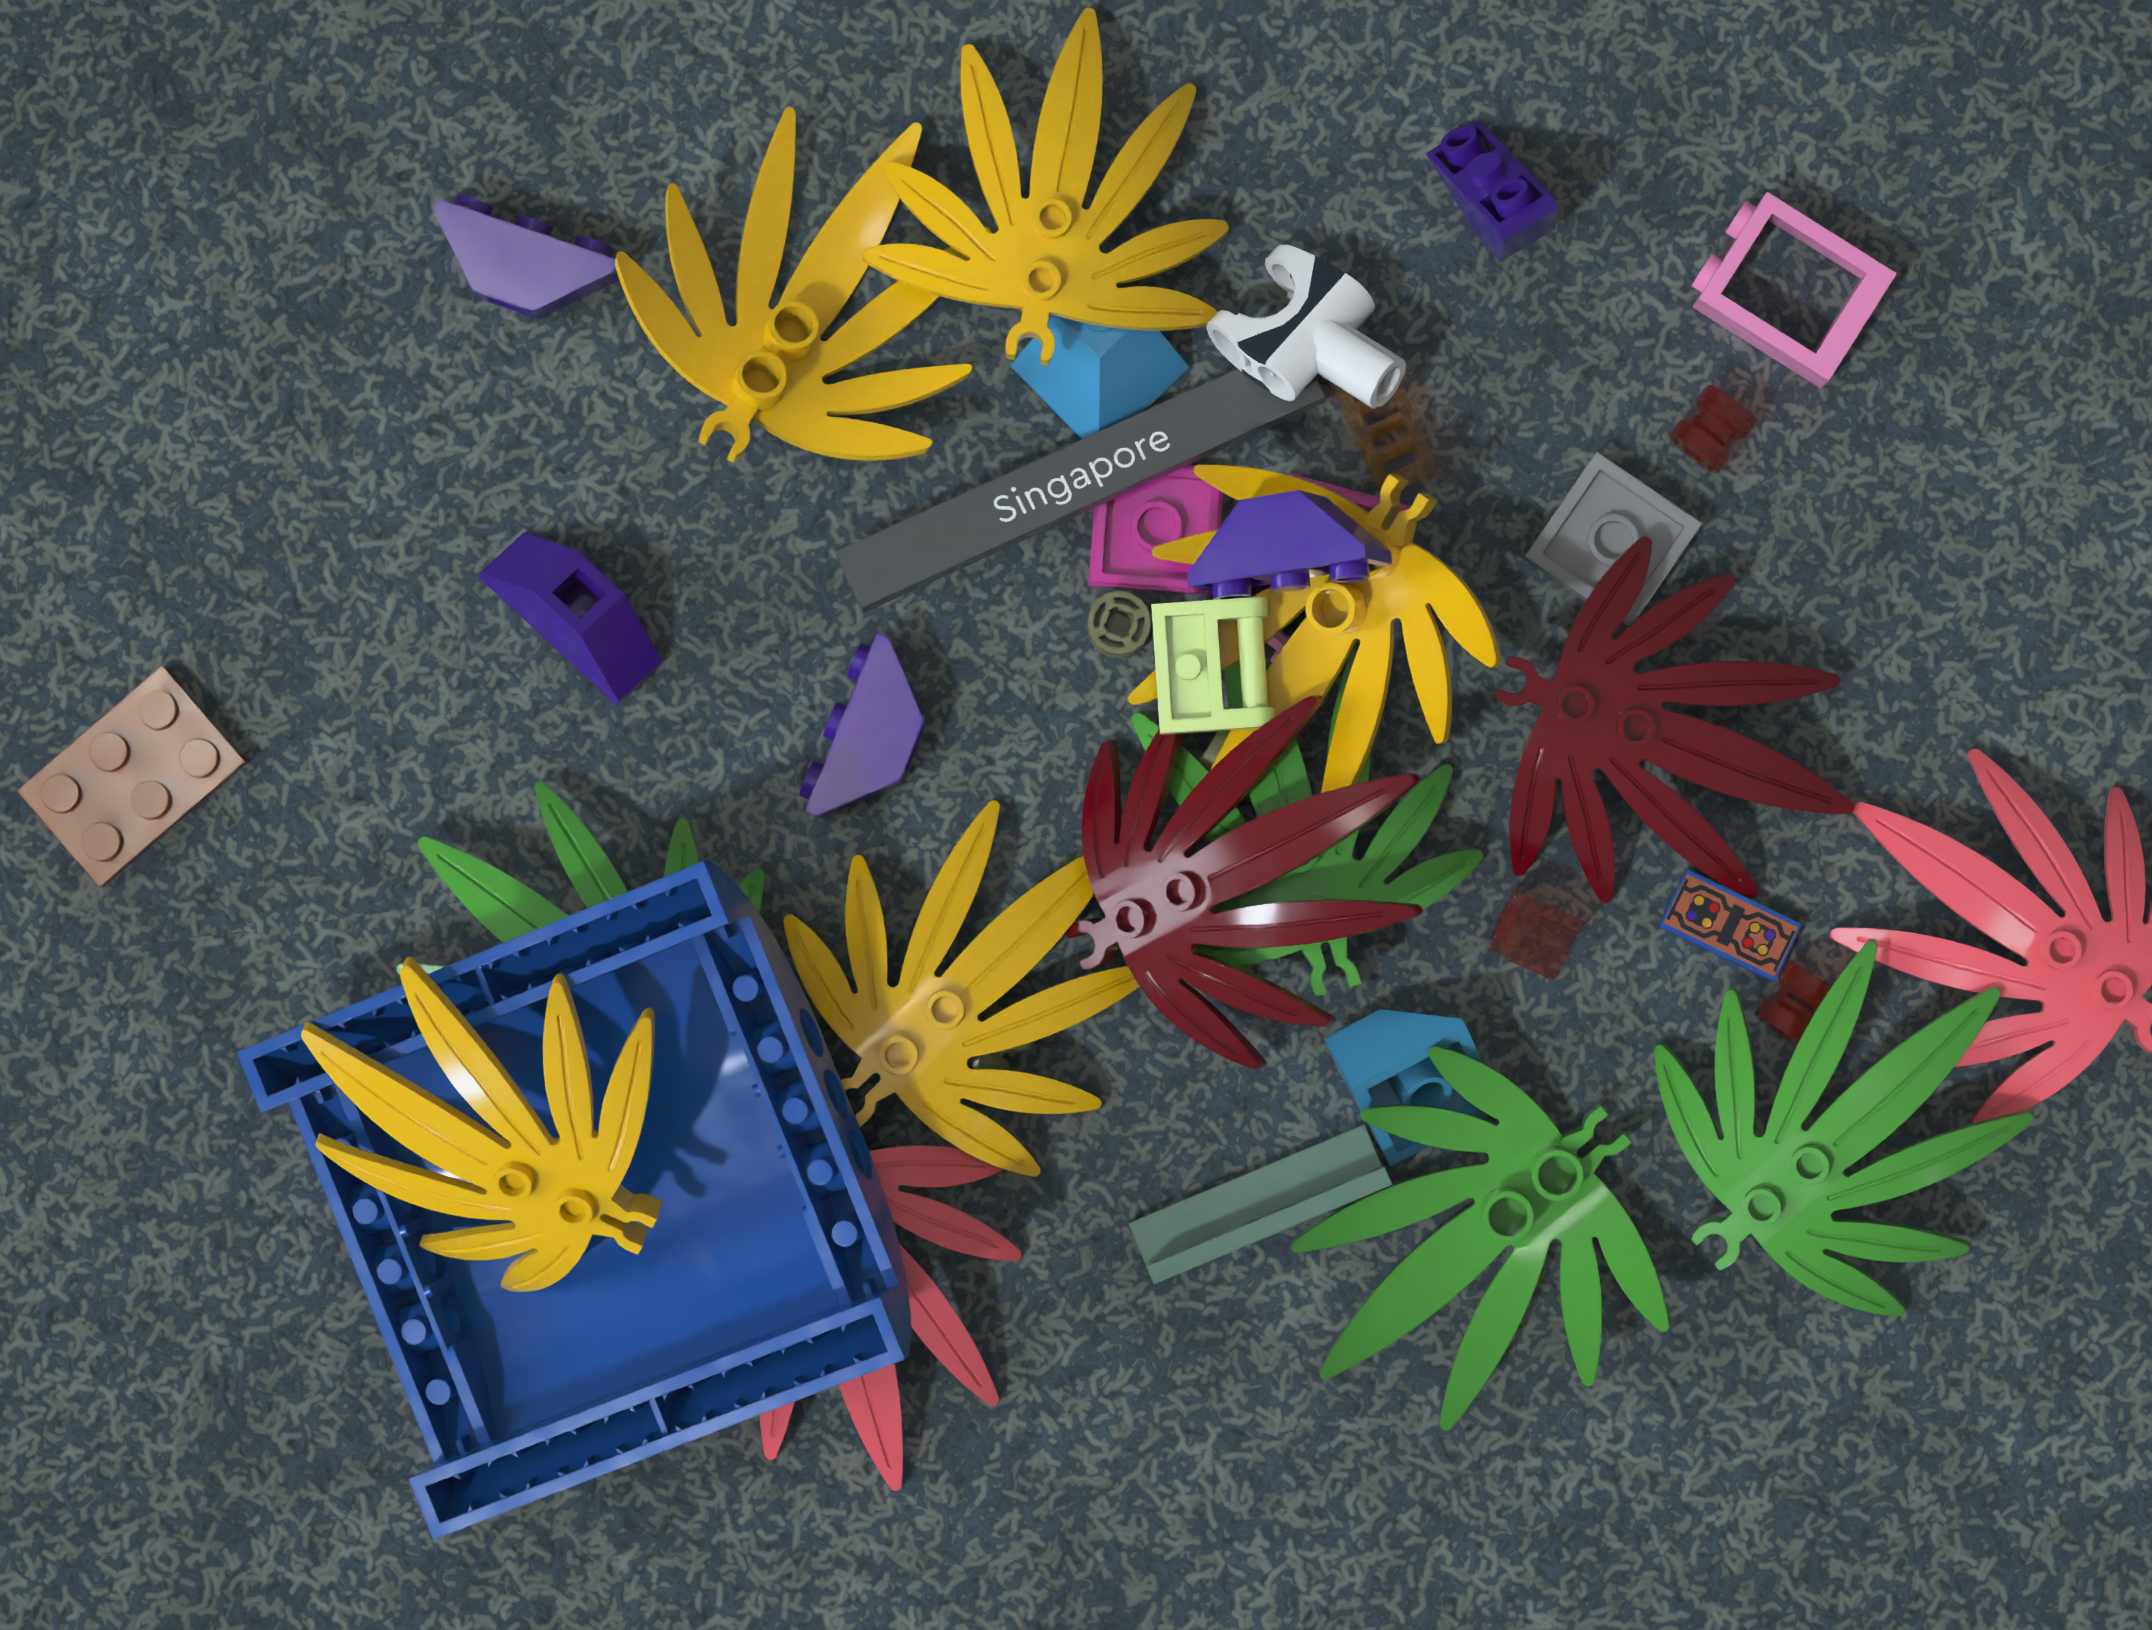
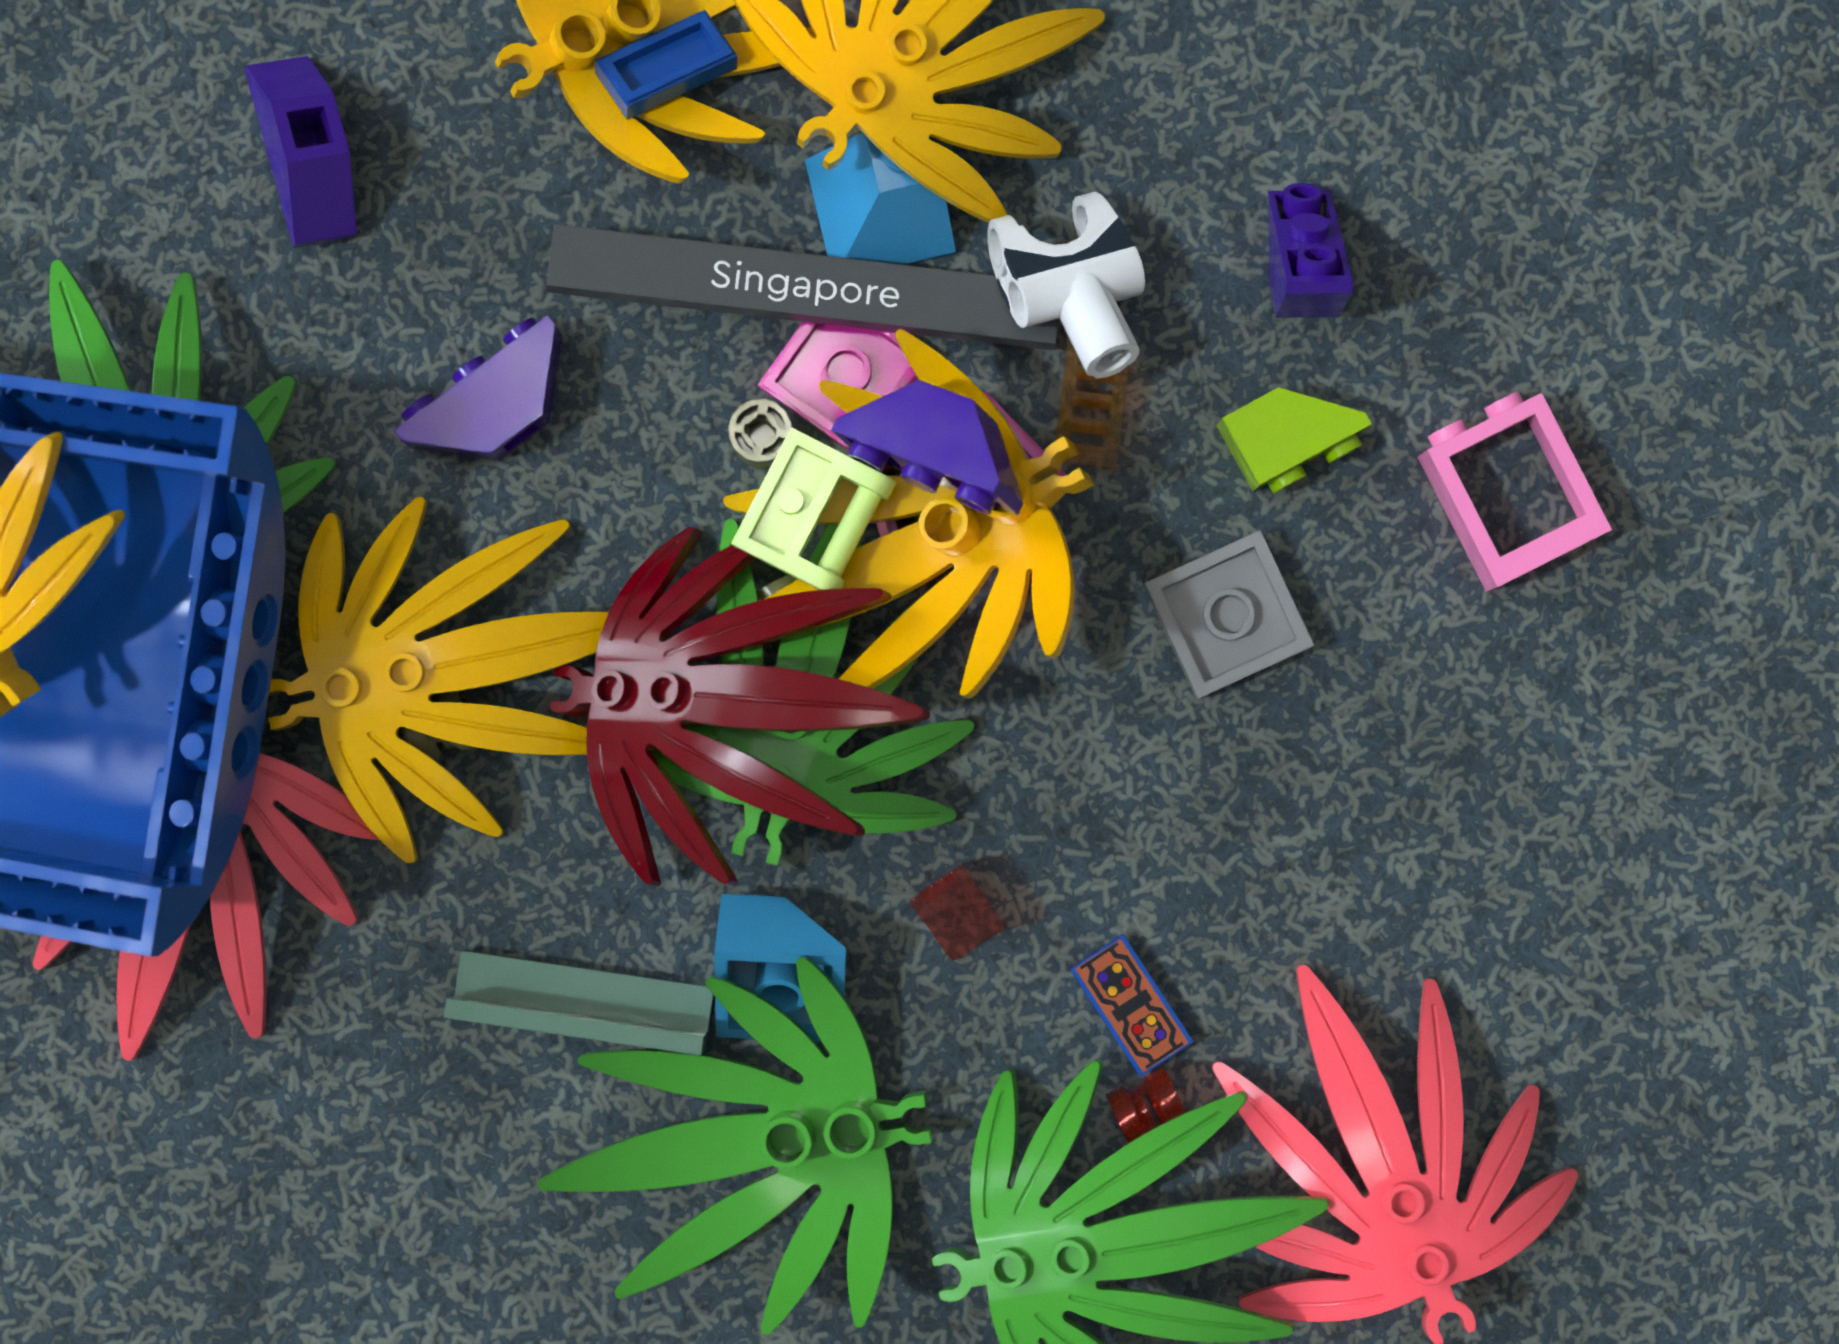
camera: 30 degrees right, 0 degrees up
dark red plant [1493,536,1854,903] -> none
clear red wheel [1668,385,1758,474] -> none
none -> blue tile [595,10,738,120]
none -> lime slope [1216,387,1372,494]

